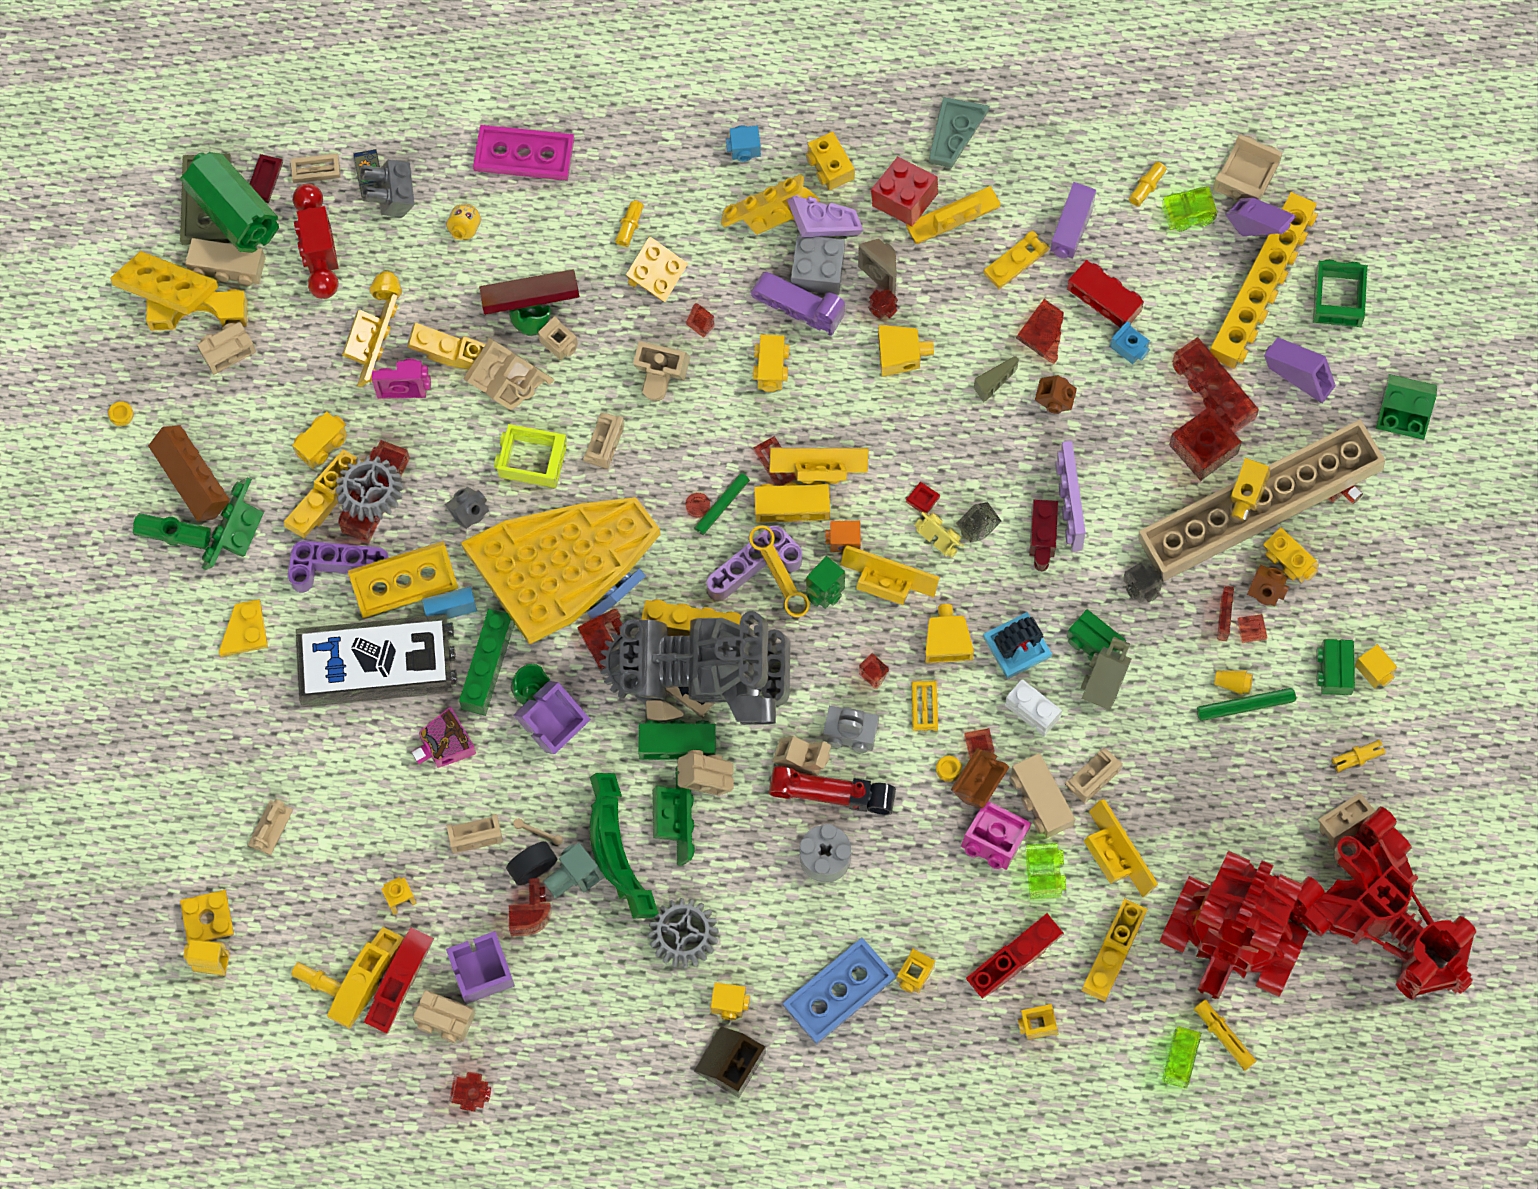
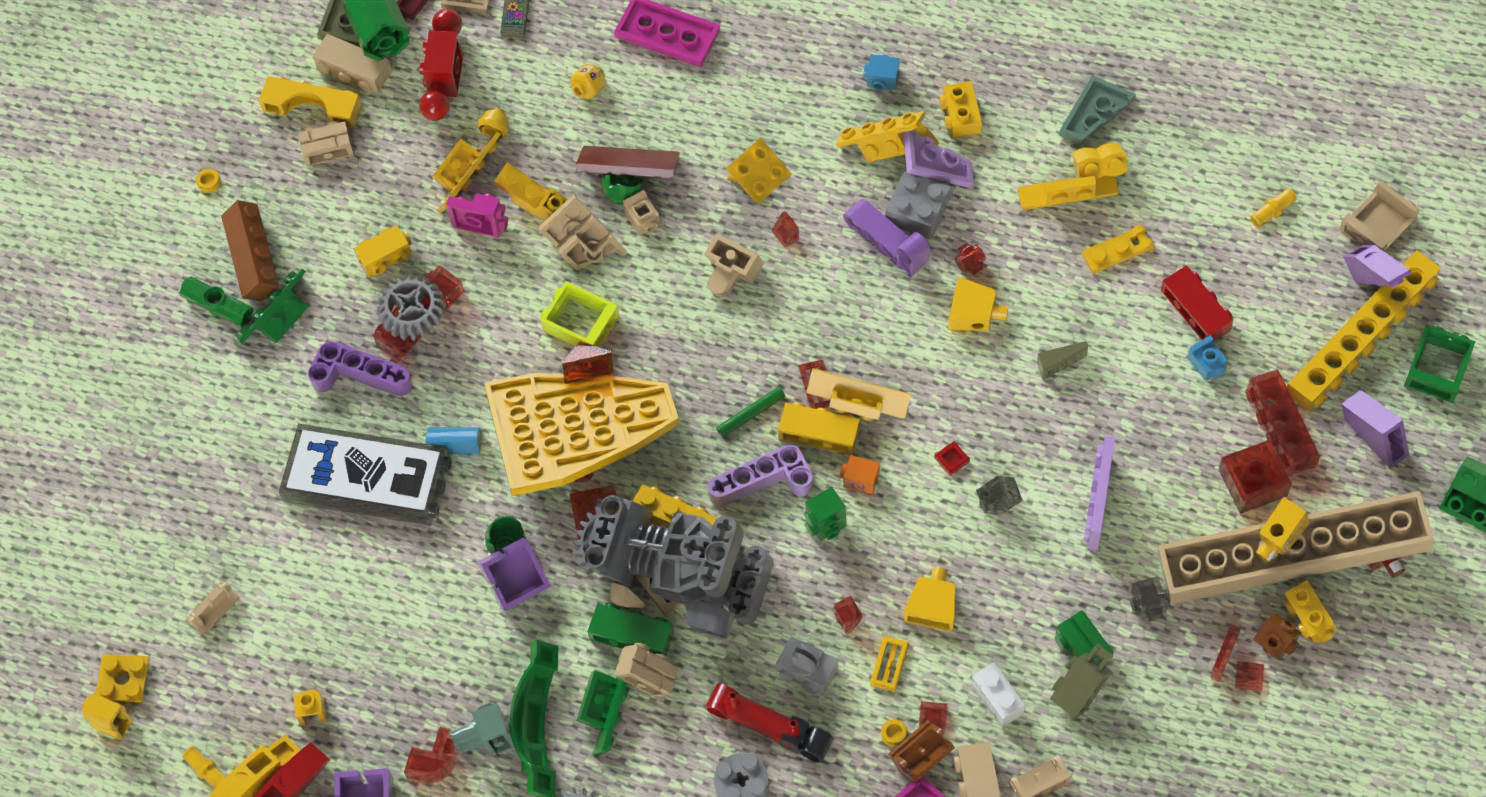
camera: 20 degrees right, 5 degrees down
yellow plate [110,251,218,315] -> none
yellow wing [219,599,268,657] -> none
yellow slope [284,449,363,539] -> none
yellow plate [348,541,458,618] -> none
flat silver brick [359,159,415,217] -> none
torso [411,707,477,768] -> none
flat silver brick [445,486,489,529] -> none
tan hinge [446,814,503,854] -> none
green brick [459,609,515,716] -> none
black tyre [506,841,558,886] -> none
tan hinge [513,818,563,845] -> none
tan hinge [583,413,624,469] -> none
medium blue wing [587,568,646,620] -> none
yellow axle [615,200,644,247] -> none
clear red tile [685,493,710,518] -> none
yellow piece [748,525,810,617] -> none
yellow brick [753,334,789,392] -> none
tan brick [772,736,831,775] -> none
yellow bracket [840,545,940,605] -> none
dark tan slope [858,239,897,297] -> none
red brick [871,156,938,227] -> none
light yellow hinge [914,512,965,558] -> none
plate [983,612,1052,679] -> none
clear red wing [1016,299,1064,364] -> none
dark red brick [1029,499,1058,572] -> none
dark orange brick [1035,375,1077,414] -> none
medium lavender slope [1050,182,1096,259] -> none
clear neon green brick [1162,187,1217,232] -> none
green axle [1197,688,1296,721] -> none
yellow cone [1214,670,1253,695] -> none
green brick [1316,639,1355,695] -> none
yellow brick [1355,644,1397,689] -> none
none -> clear red slope [561,342,614,384]
none -> yellow brick [1072,143,1128,180]

